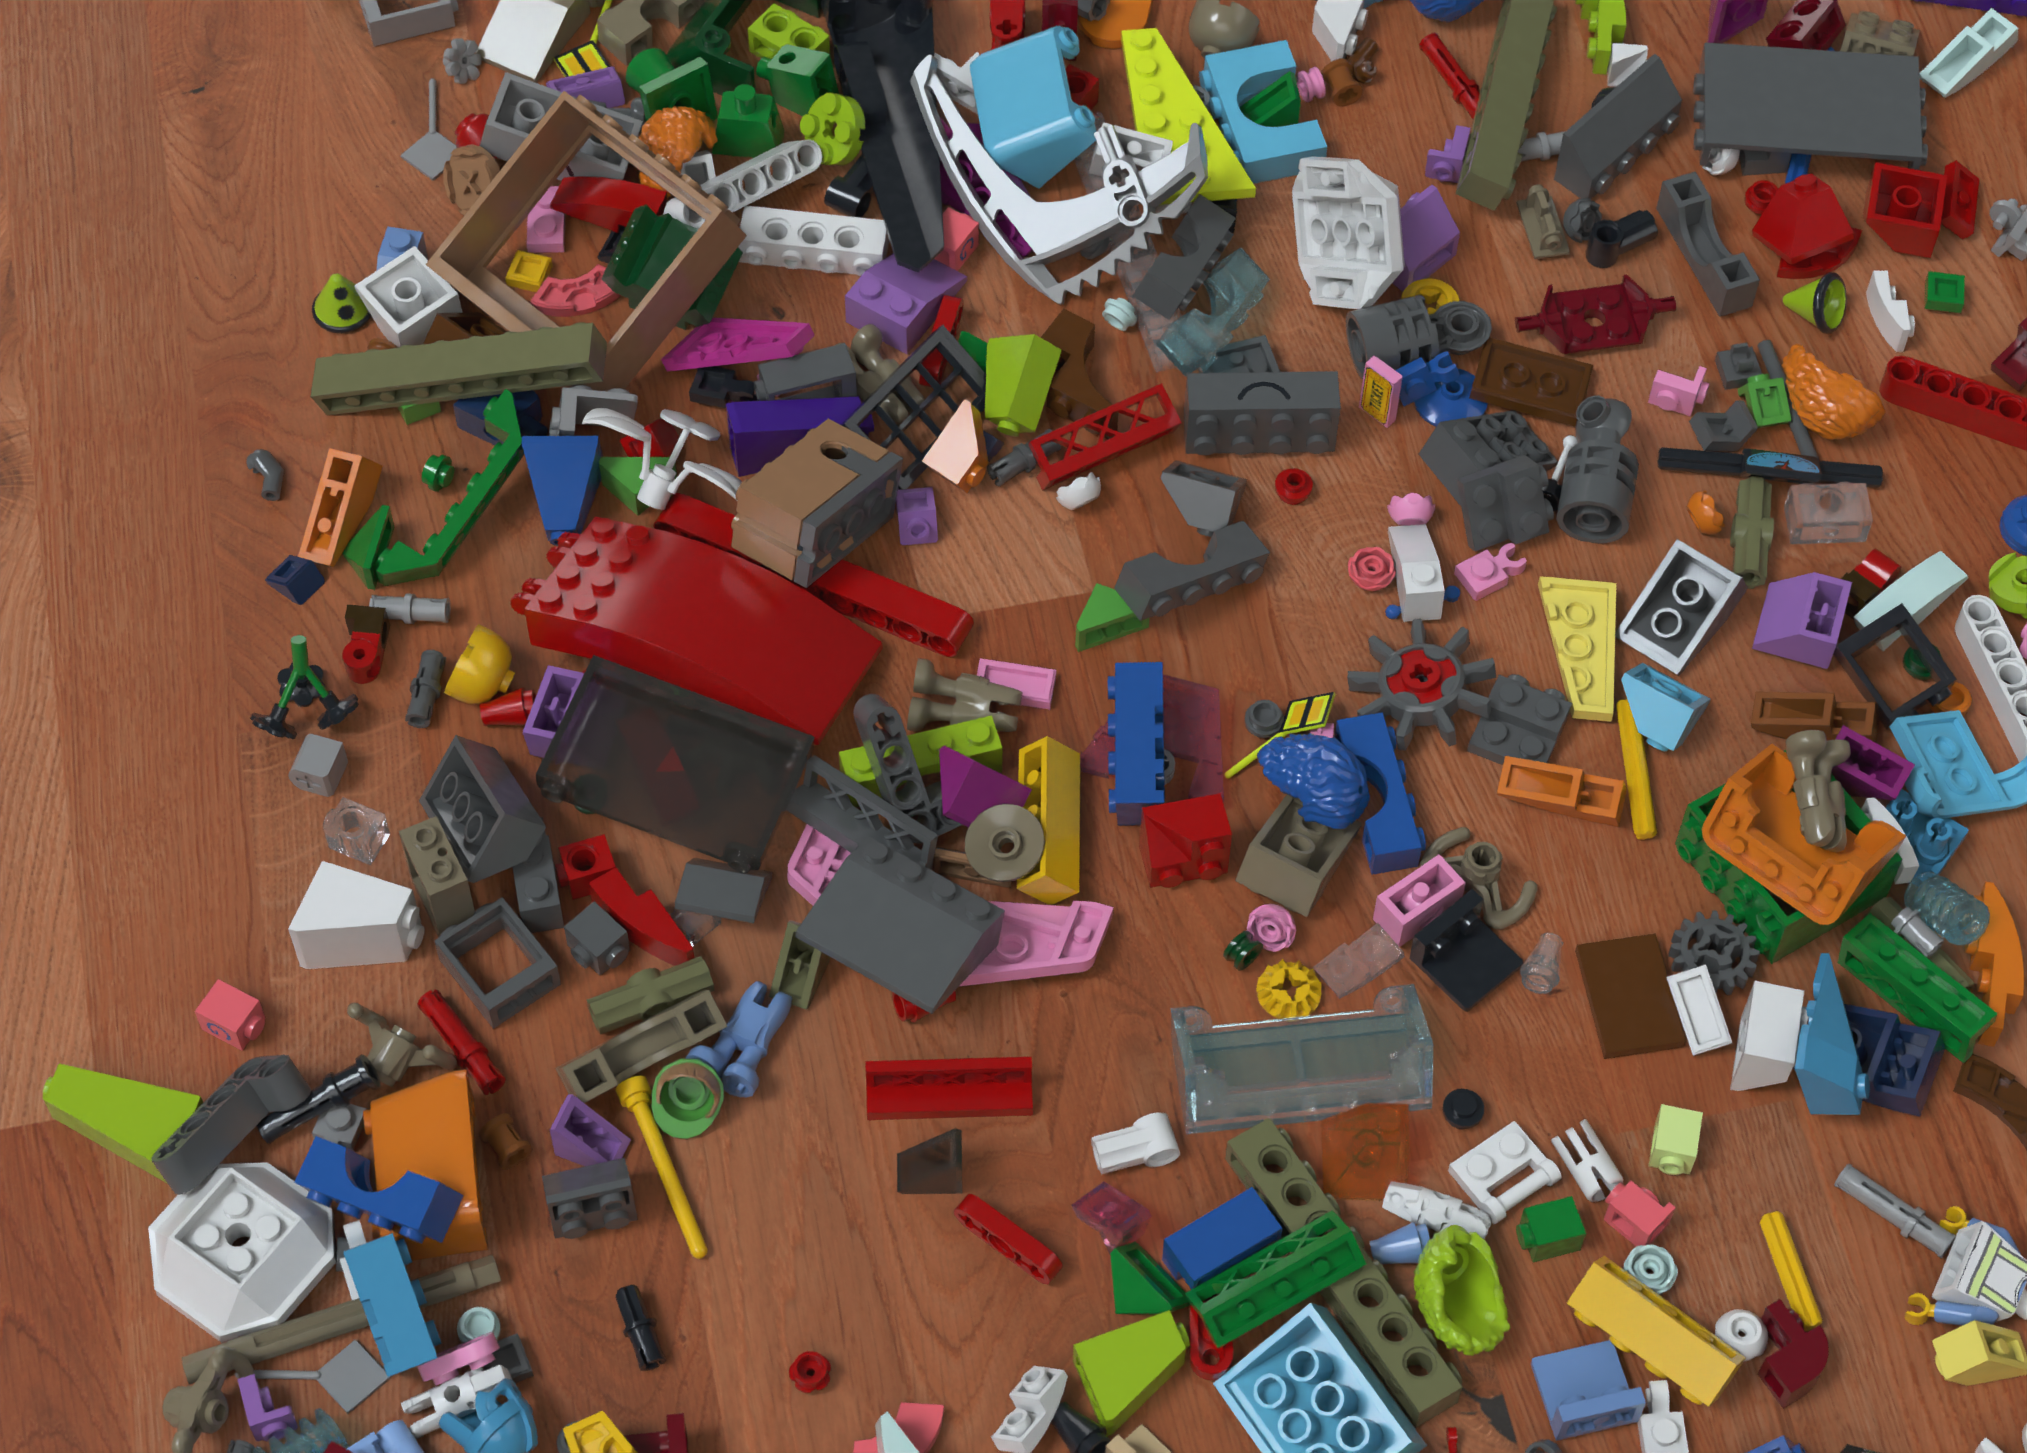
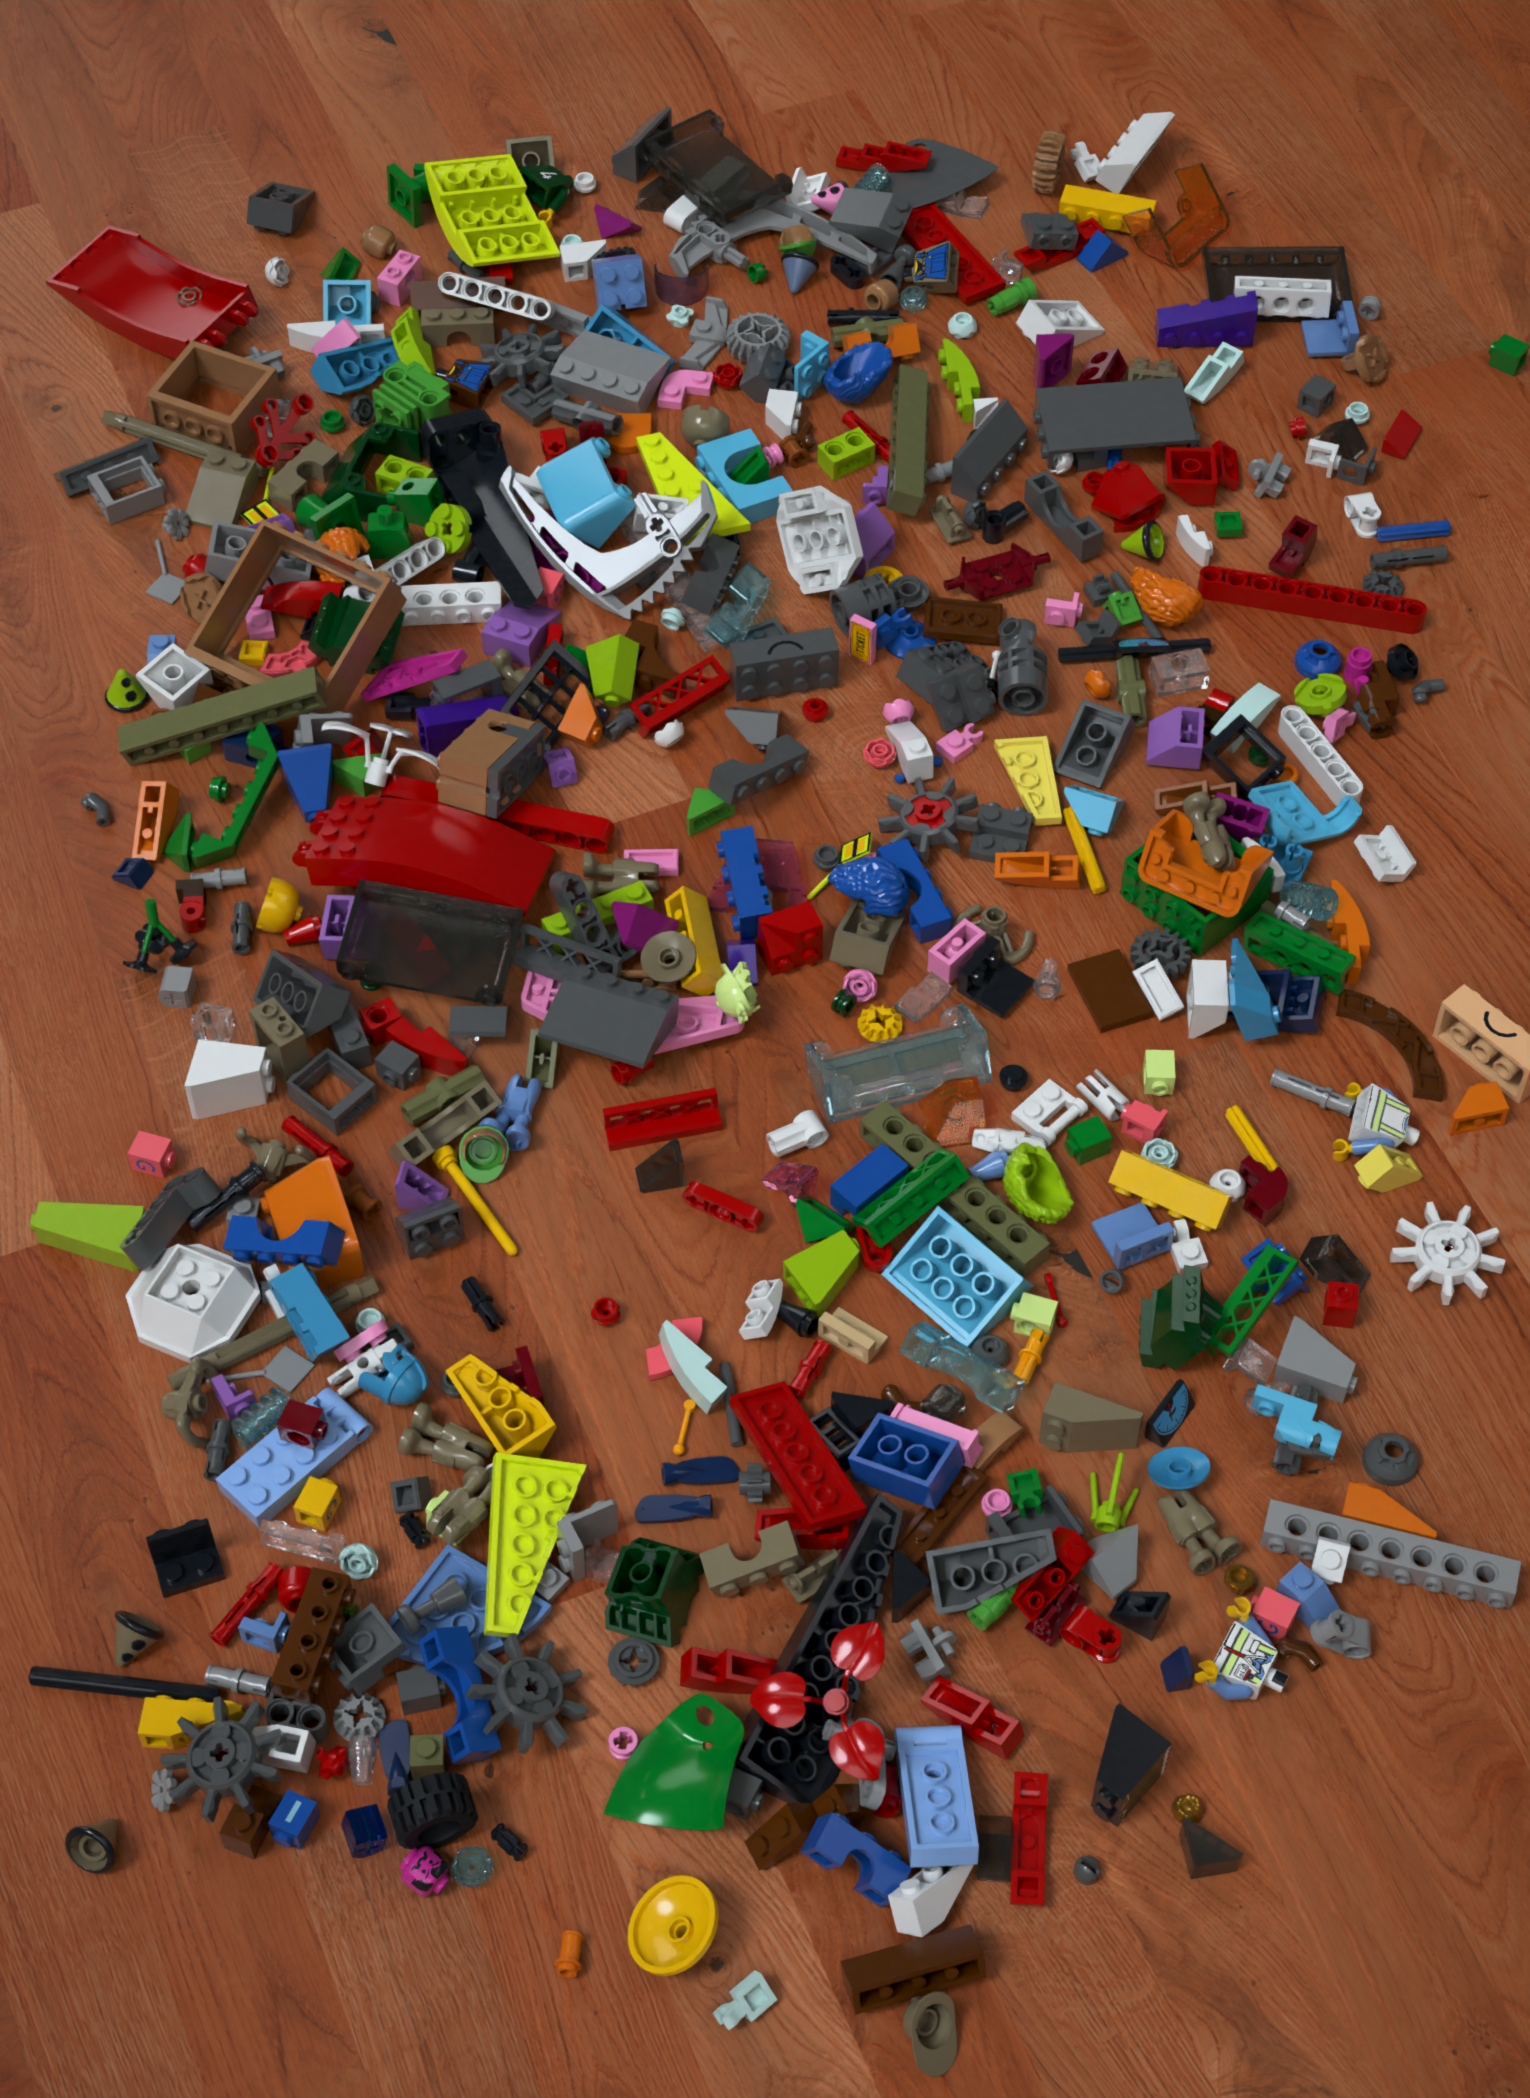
camera: 10 degrees left, 5 degrees down
none -> yellowish green hair [714,961,760,1024]
none -> dark purple slope [725,939,758,986]
none -> lime brick [817,427,875,481]

